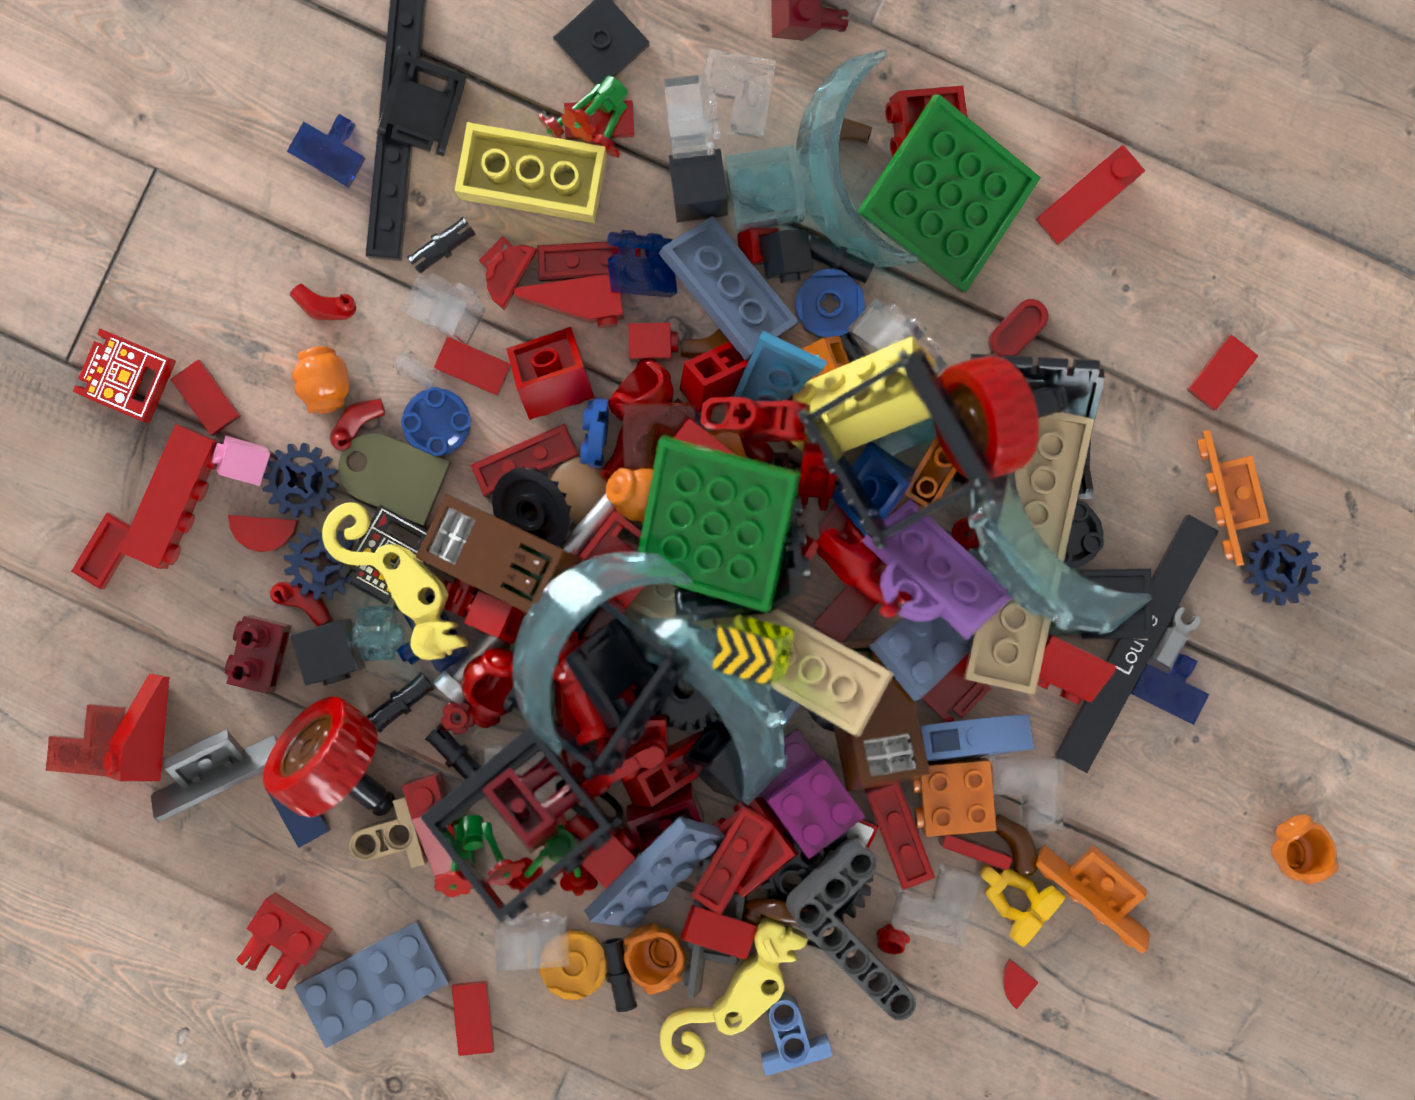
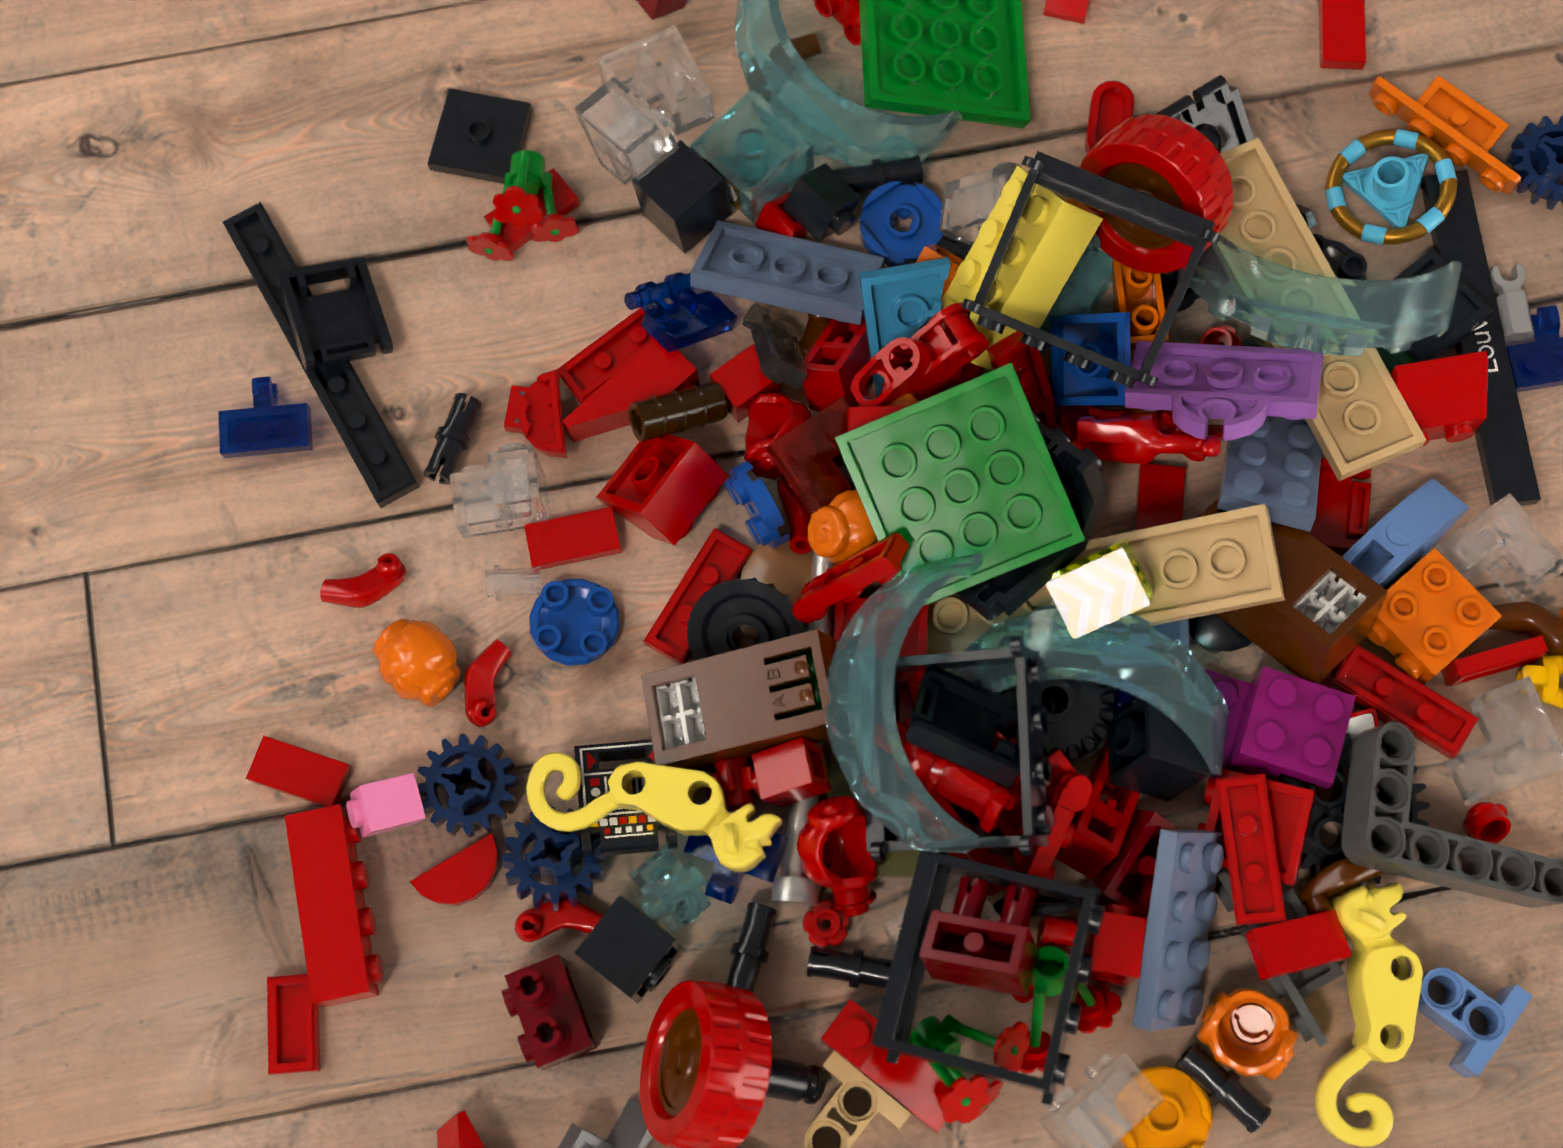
camera: 30 degrees left, 15 degrees down
red container [72,328,176,424] -> none
olive tile [338,433,451,526] -> none
light yellow brick [455,122,607,224] -> none
none -> dark brown axle [628,381,727,442]
none -> clear smoke plate [743,303,808,390]
none -> red hinge [792,532,909,624]
none -> medium azure piece [1325,129,1457,245]

